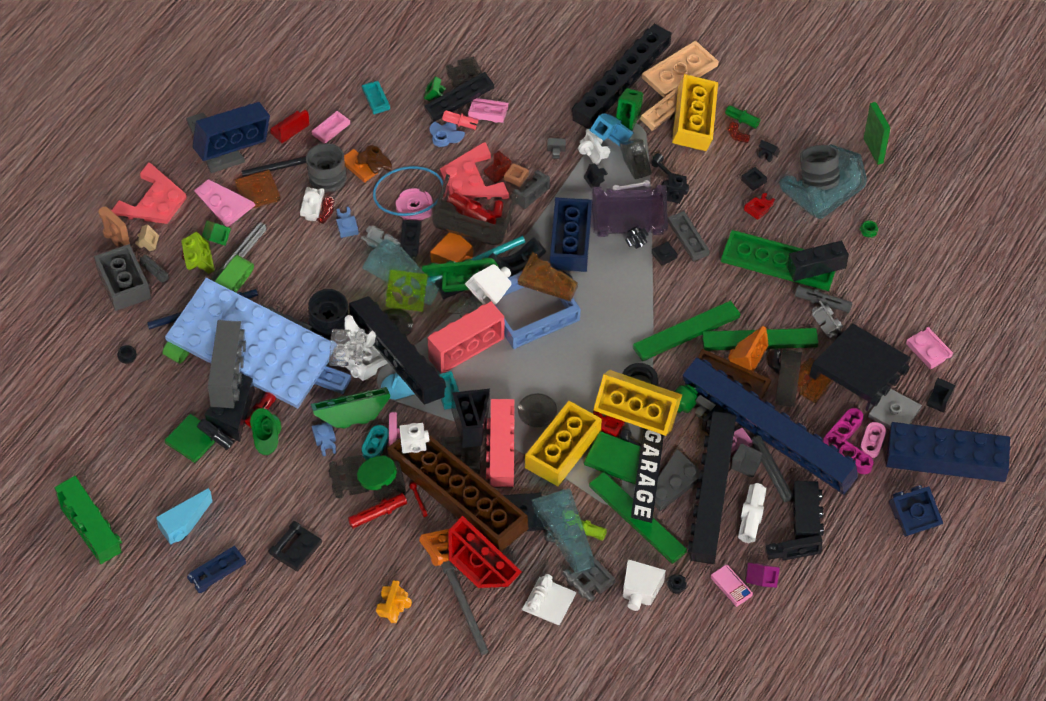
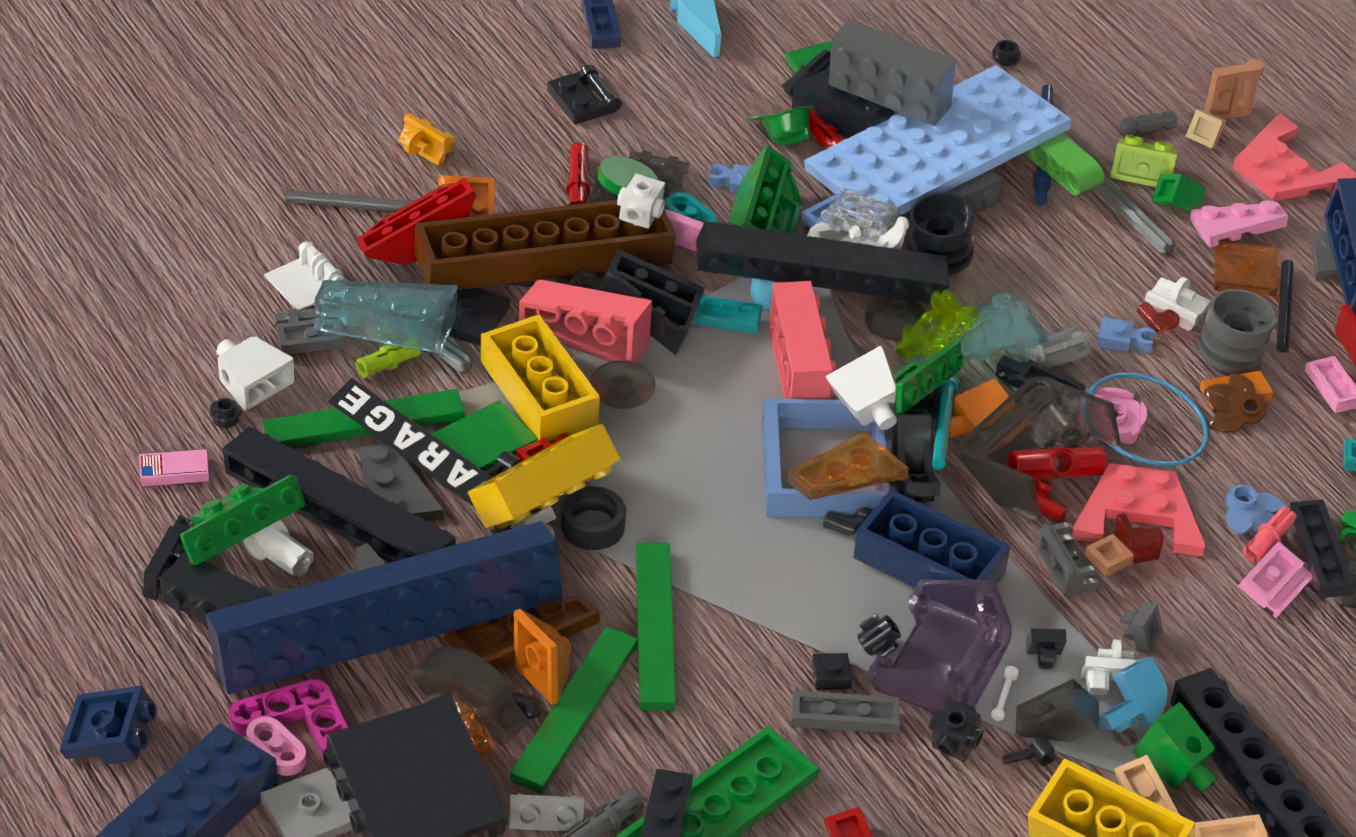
camera: 115 degrees right, 10 degrees down
dark grey brick [94,244,151,311] -> none
magenta panel [746,562,780,588] -> none
none -> green bracket [180,475,306,565]

